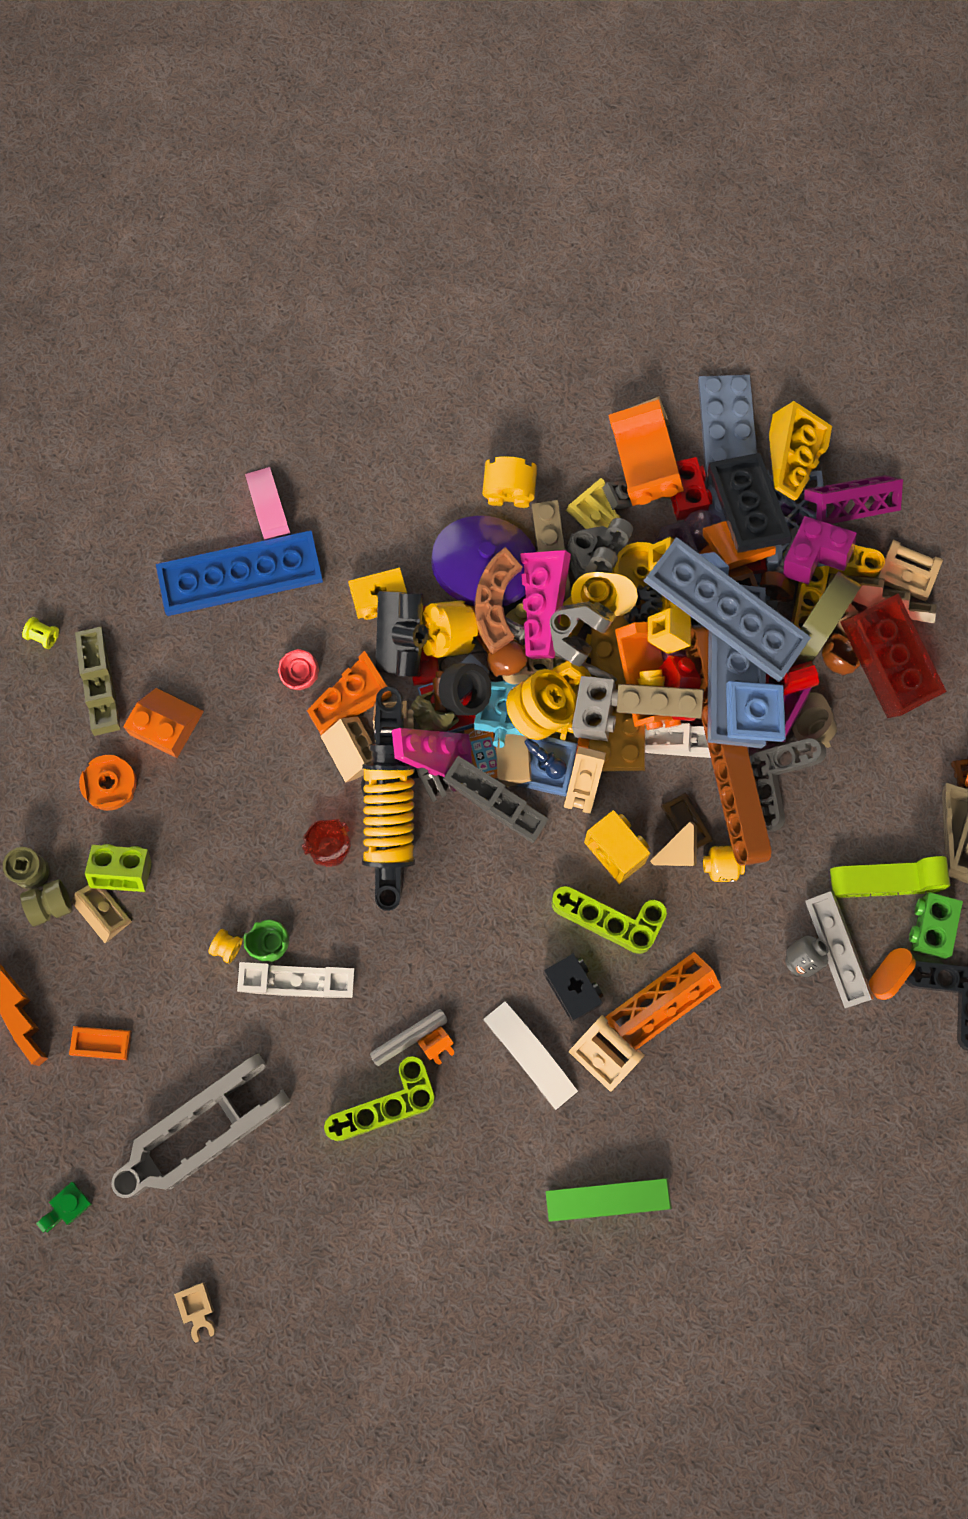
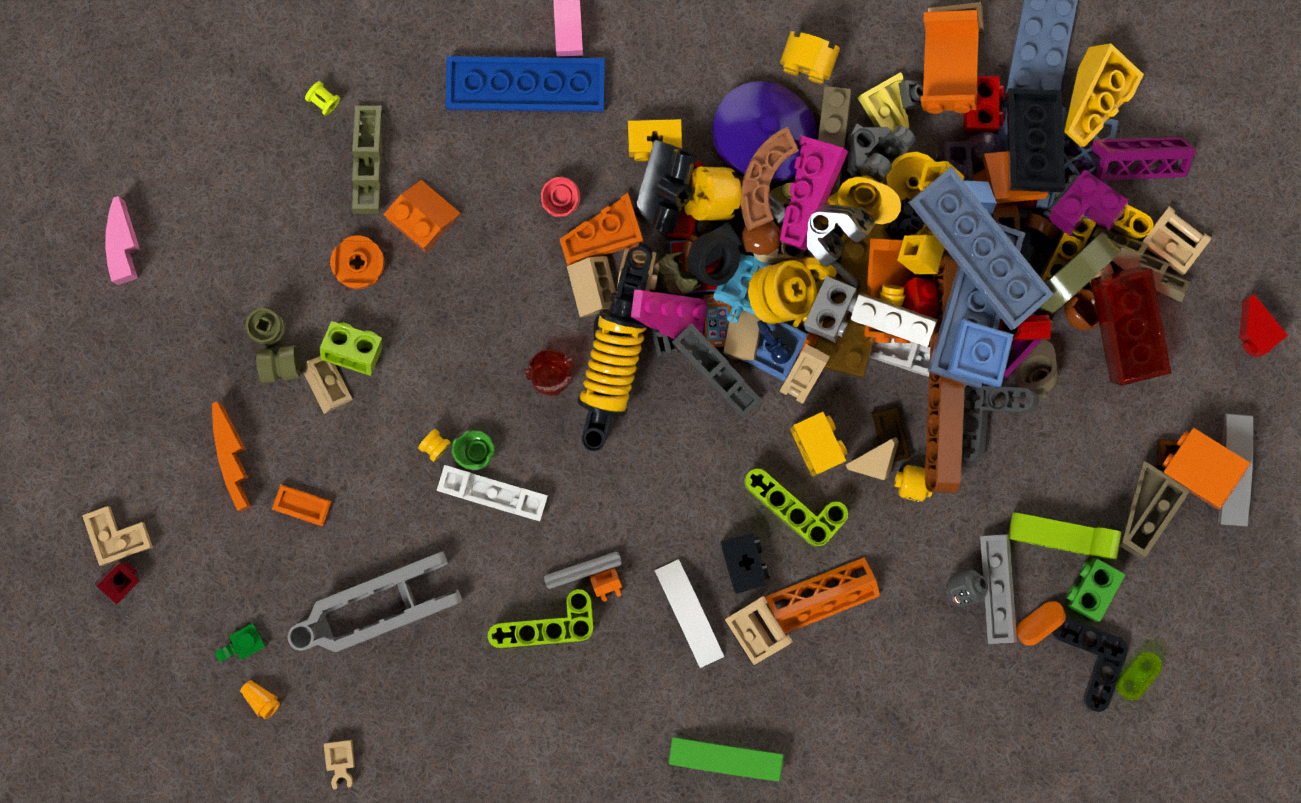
camera: 10 degrees right, 10 degrees up
none -> light orange cone [240,680,280,720]

